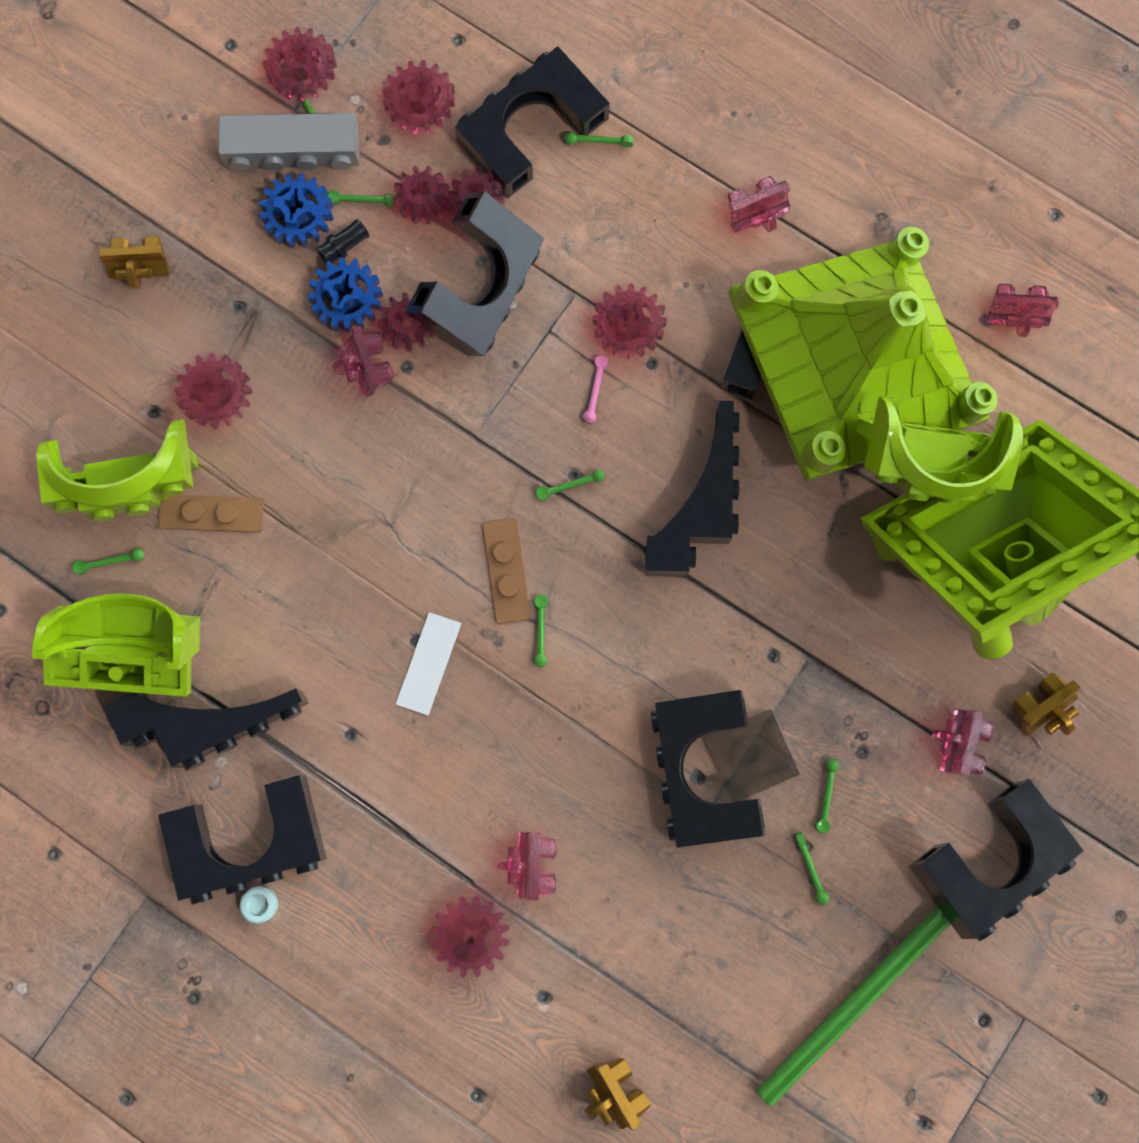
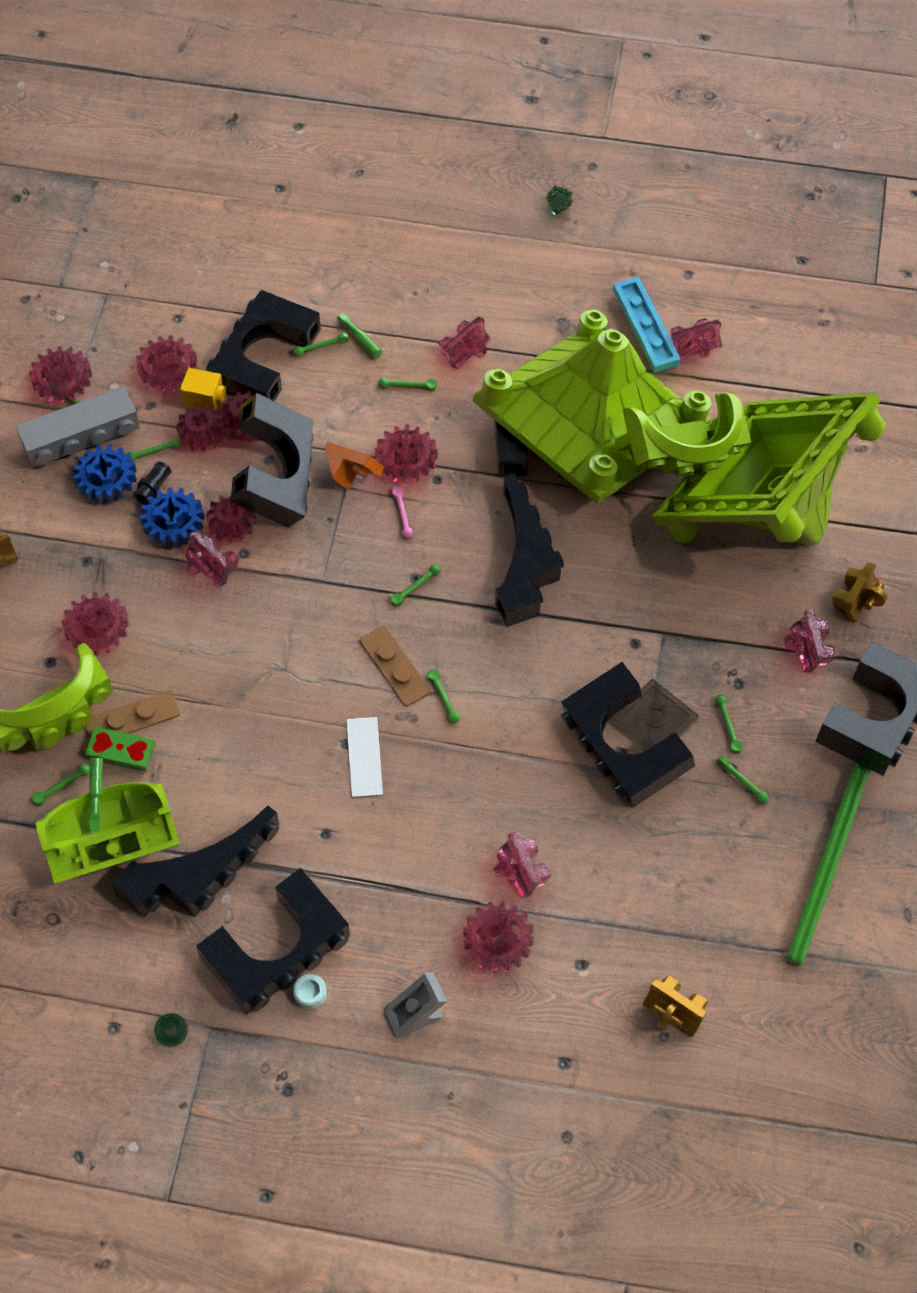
camera: 25 degrees left, 20 degrees down
none -> bright green tile [85,727,155,771]
none -> bright green piece [89,758,103,830]
none -> clear green plate [154,1013,188,1047]
none -> yellow brick [180,367,226,413]
none -> orange slope [325,441,385,489]
none -> bright green piece [337,314,382,359]
none -> bright green hinge [378,378,437,391]
none -> light grey slope [384,972,448,1037]
none -> clear green plate [546,186,573,215]
none -> medium azure plate [613,276,681,373]

